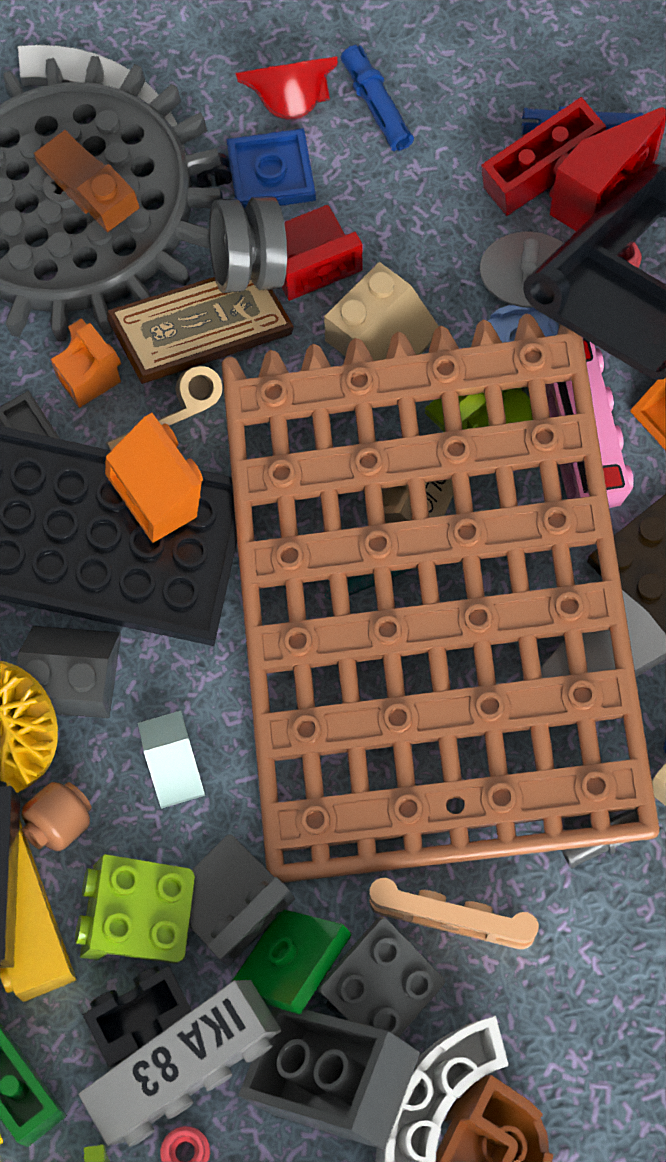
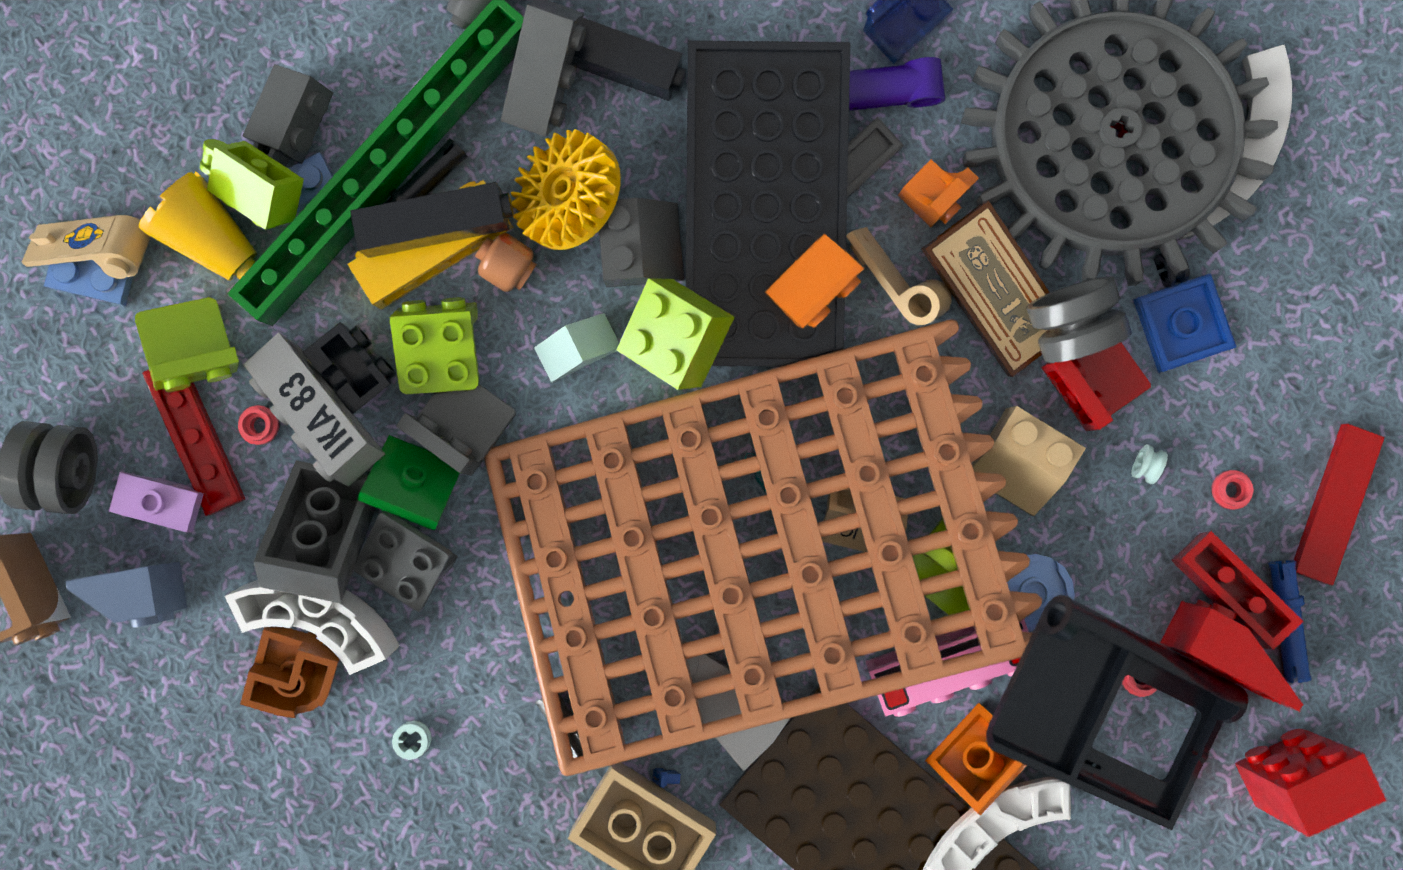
camera: 75 degrees right, 20 degrees up
dark orange slope [33,130,140,233] -> none
red hat [235,56,338,120] -> none
blue pin [340,45,414,152] -> none
light nougat plate [370,878,539,949] -> none
light grey shield [480,232,563,308] -> none
none -> light aqua bush [392,720,432,760]
none -> brick [616,278,735,390]
none -> light aqua bush [1131,444,1168,484]
none -> coral plate [1212,470,1254,510]
none -> red tile [1294,424,1385,586]

